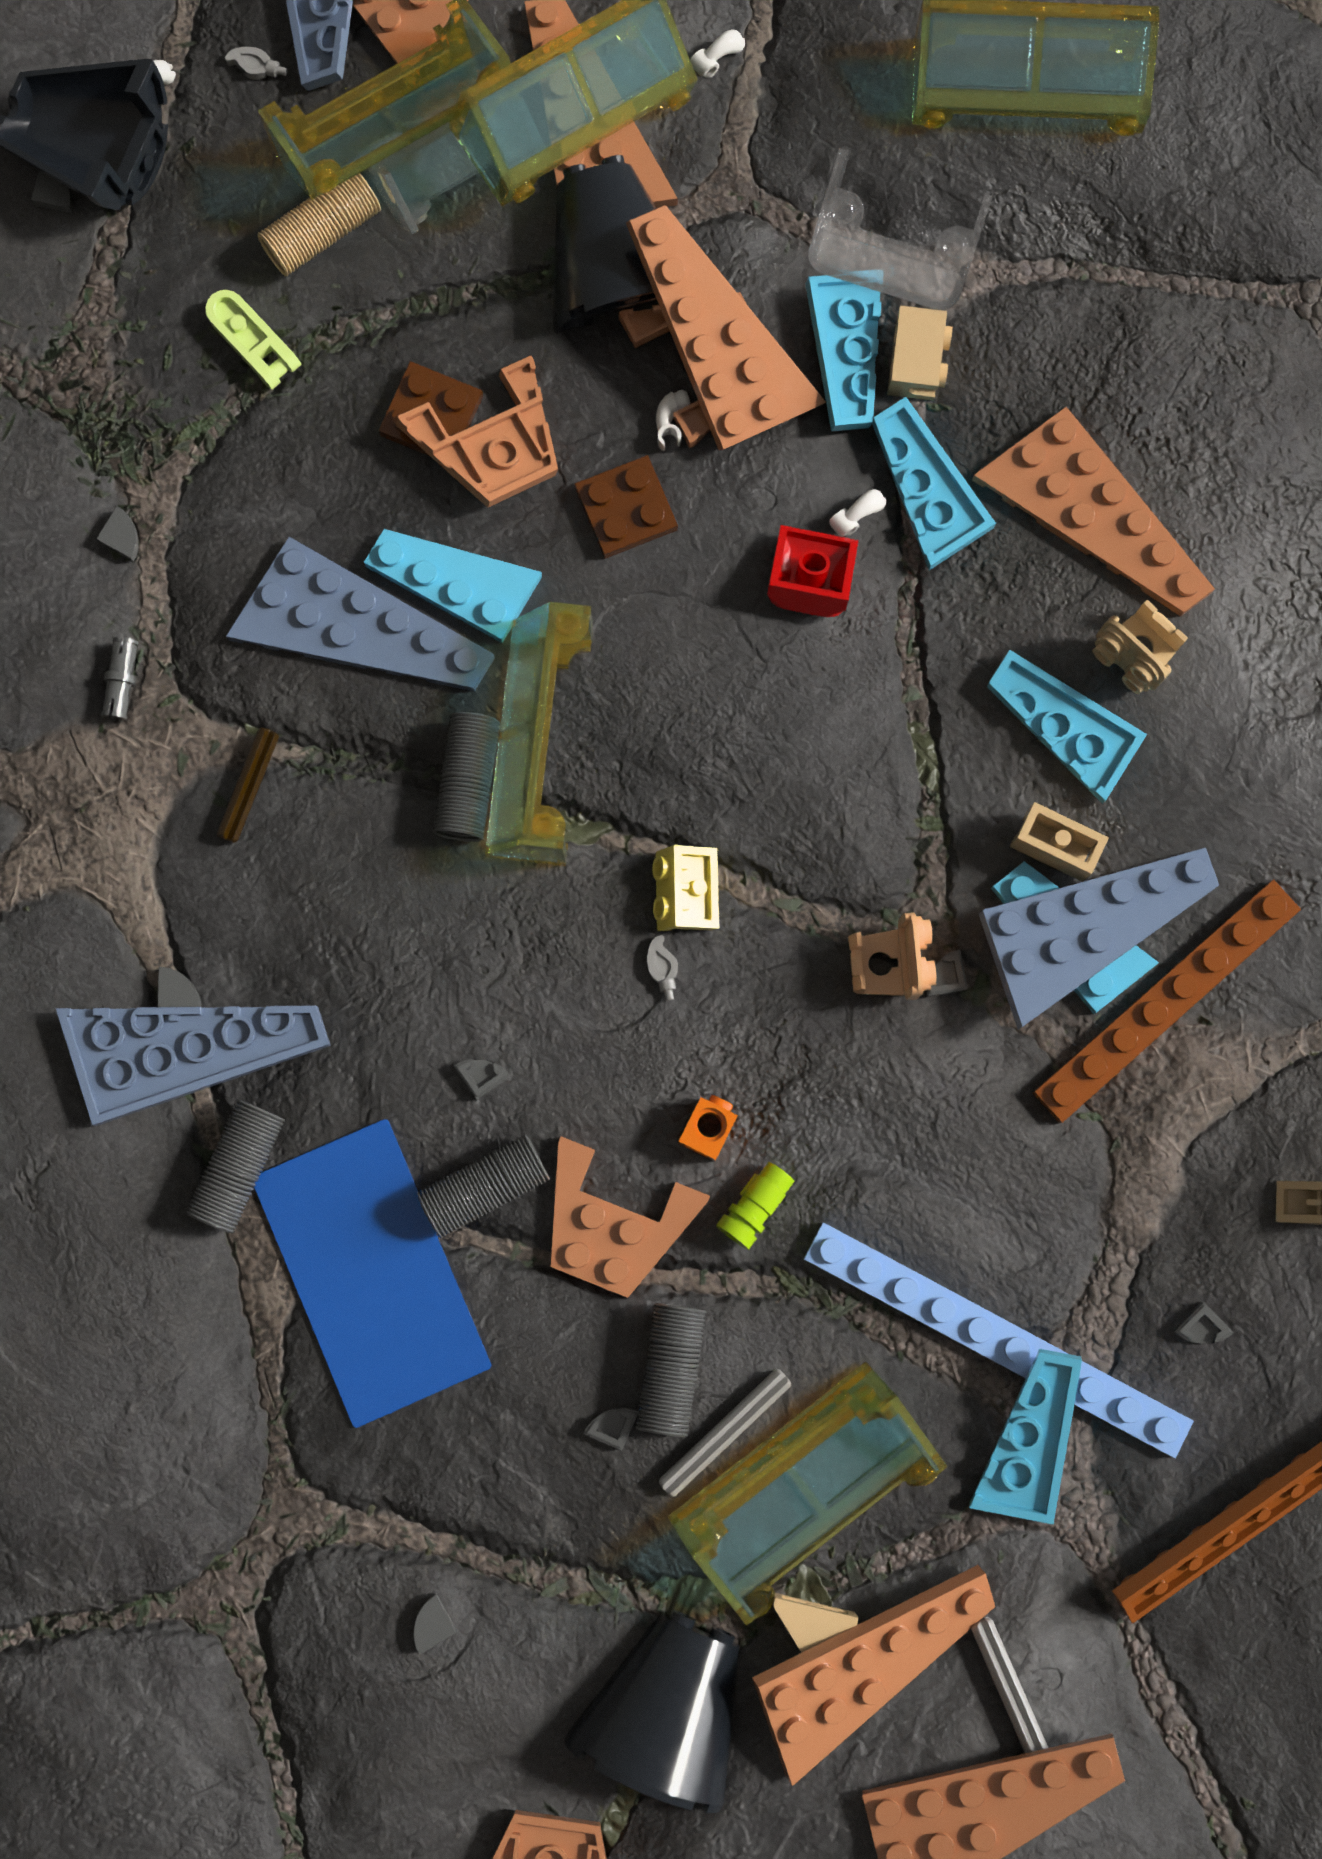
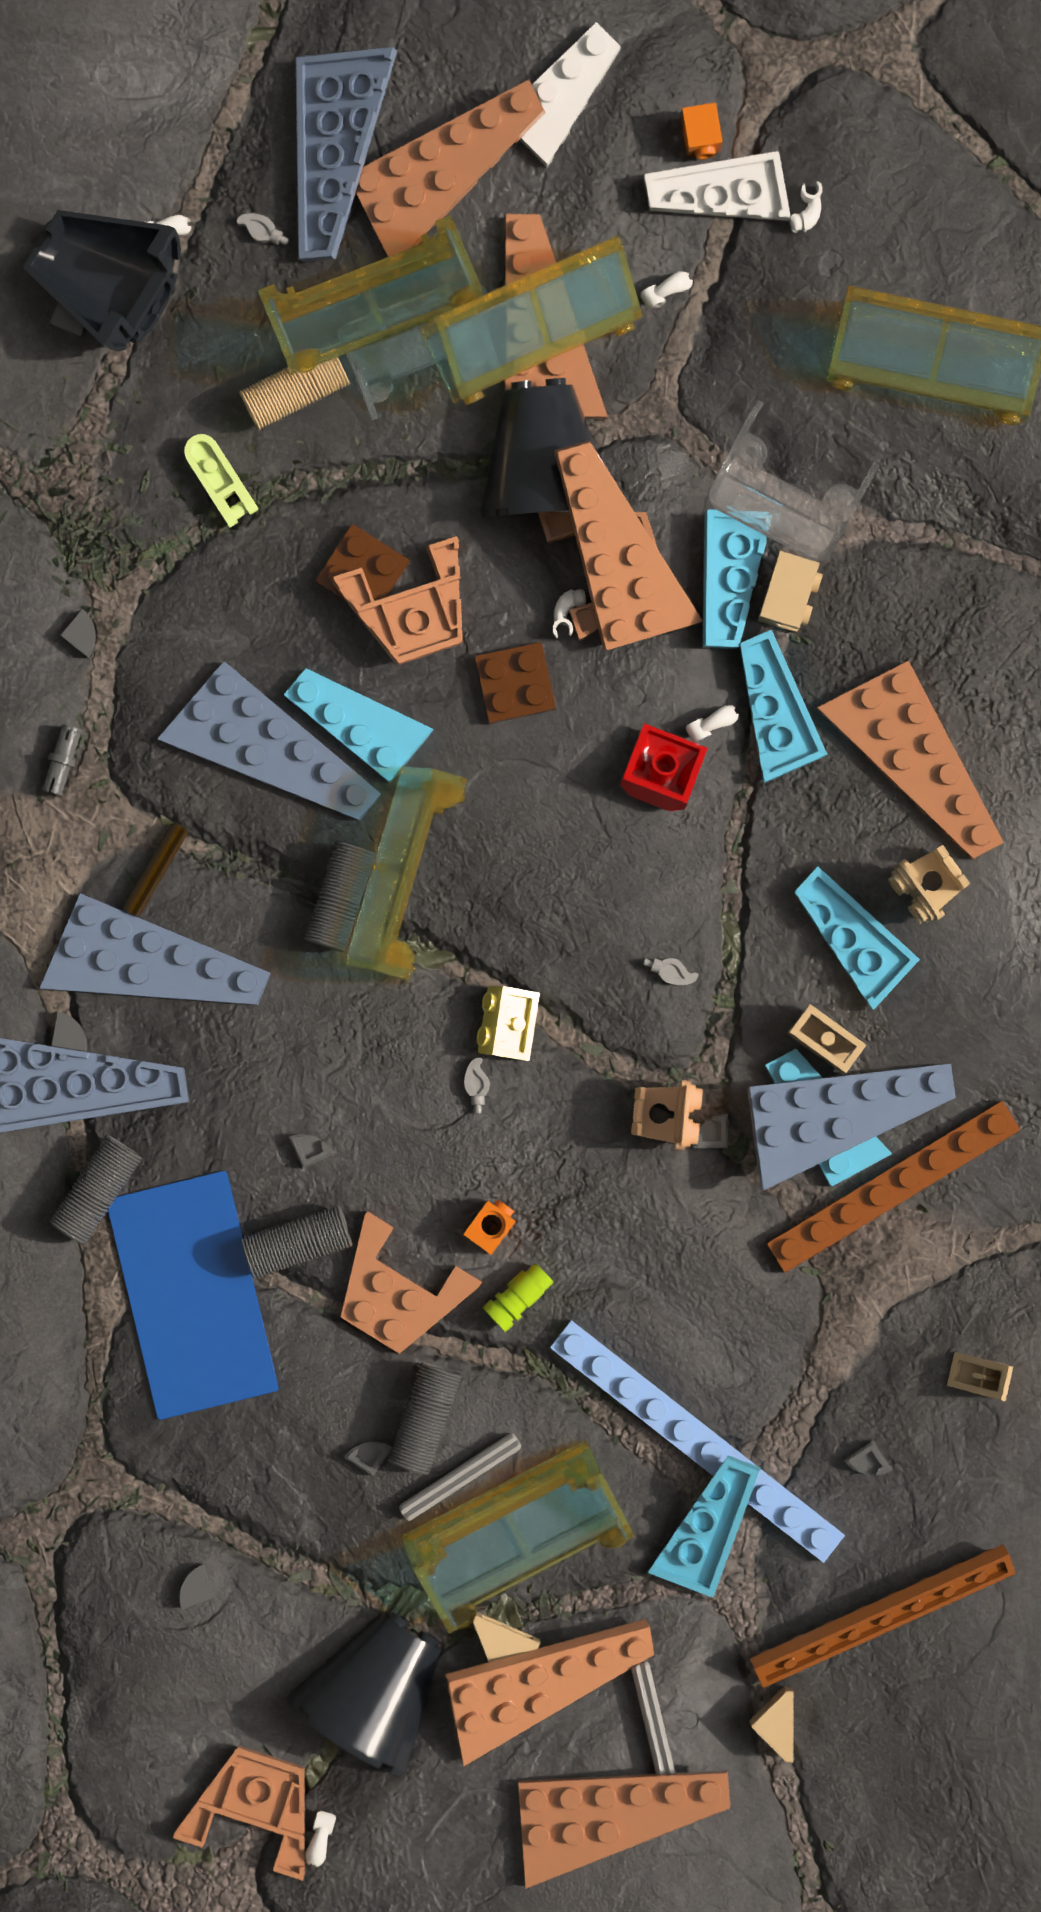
camera: 10 degrees right, 5 degrees up
none -> sand blue wing [40,893,271,1005]
none -> light grey piece [643,958,698,985]
none -> tan slope [749,1686,793,1762]

